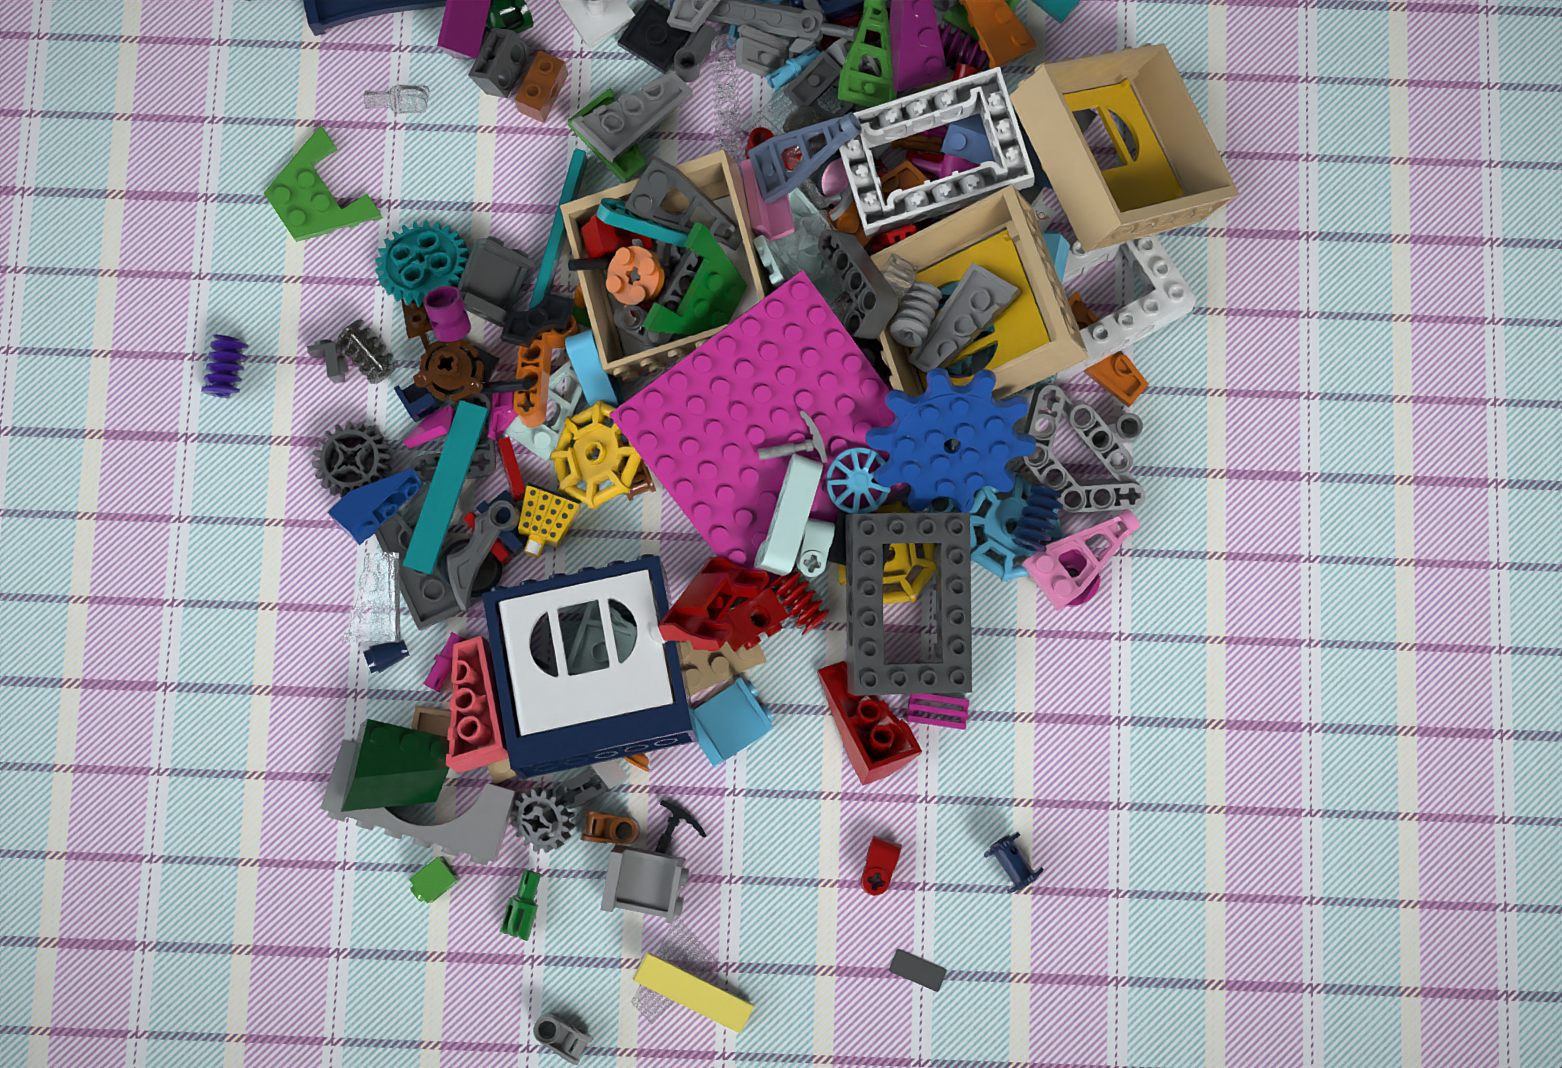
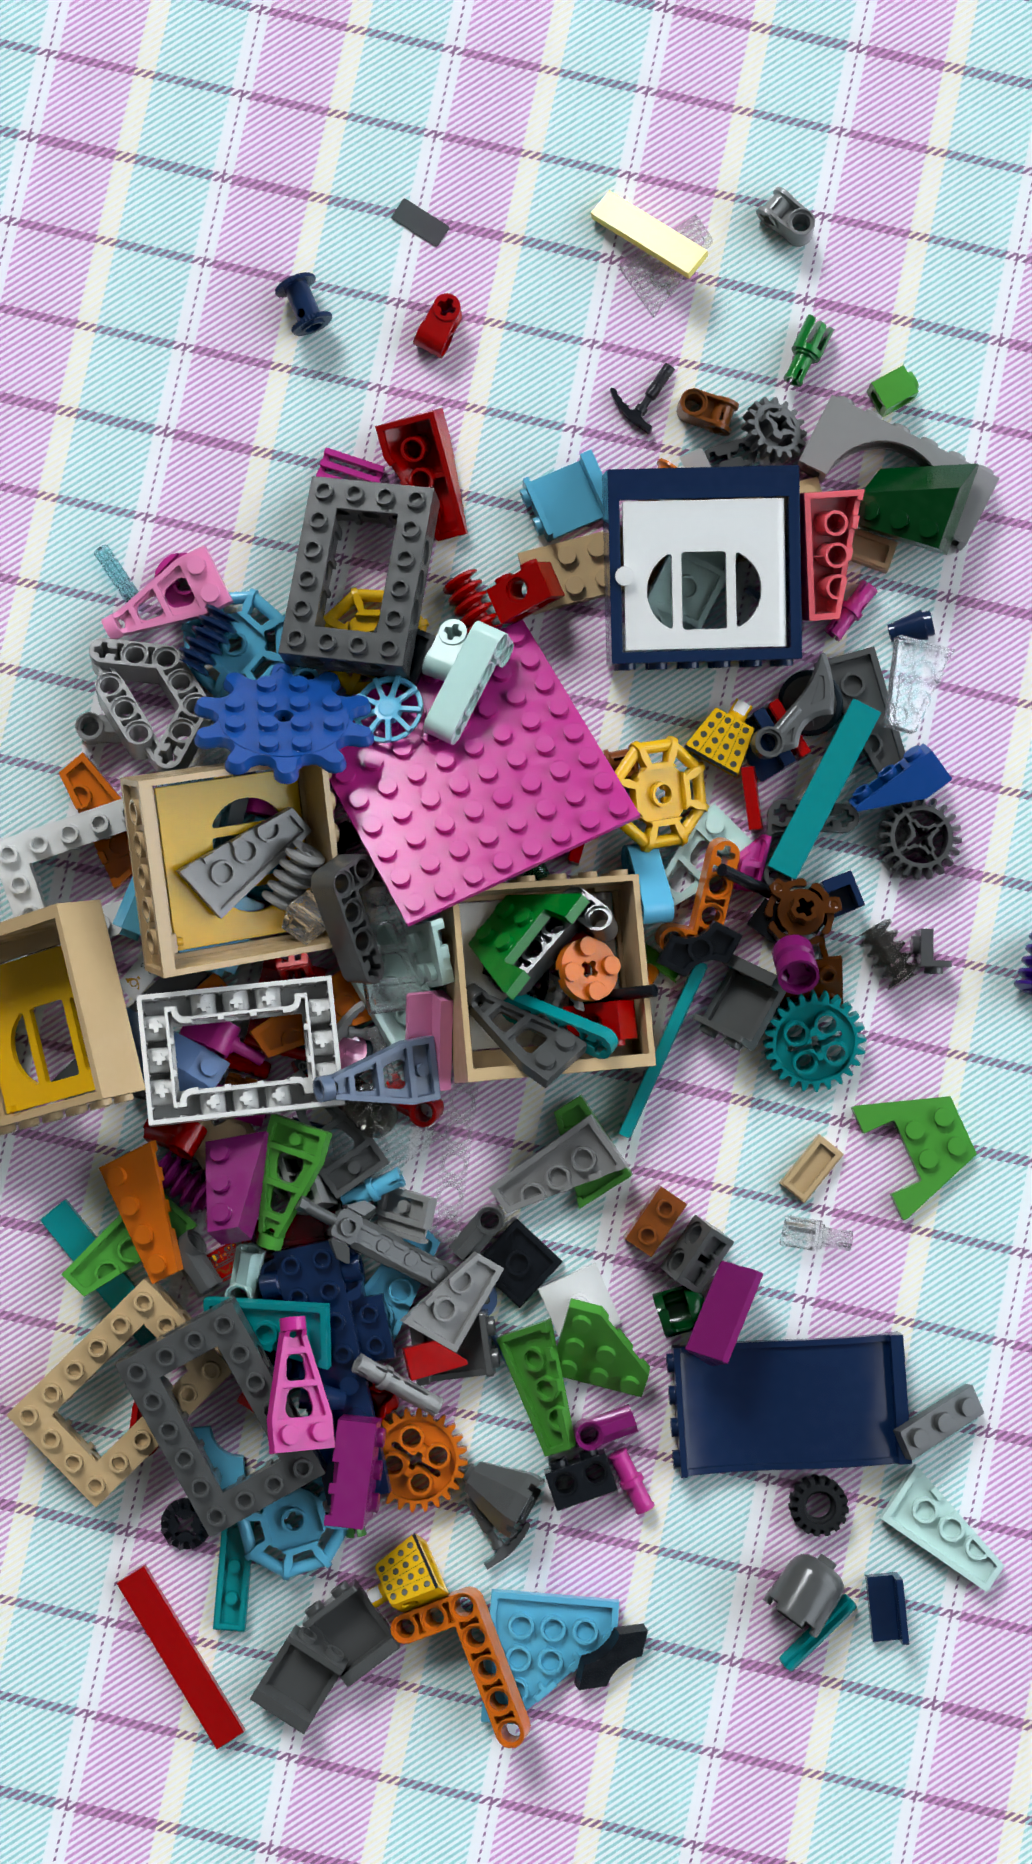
camera: 175 degrees left, 5 degrees up
dark pink tile [403,405,456,449] -> none
light grey panel [600,844,689,924] -> none
red bracket [658,557,770,651] -> none
light grey piece [758,410,827,463] -> none
none -> clear light blue axle [94,544,139,602]
none -> tan tile [779,1134,844,1203]

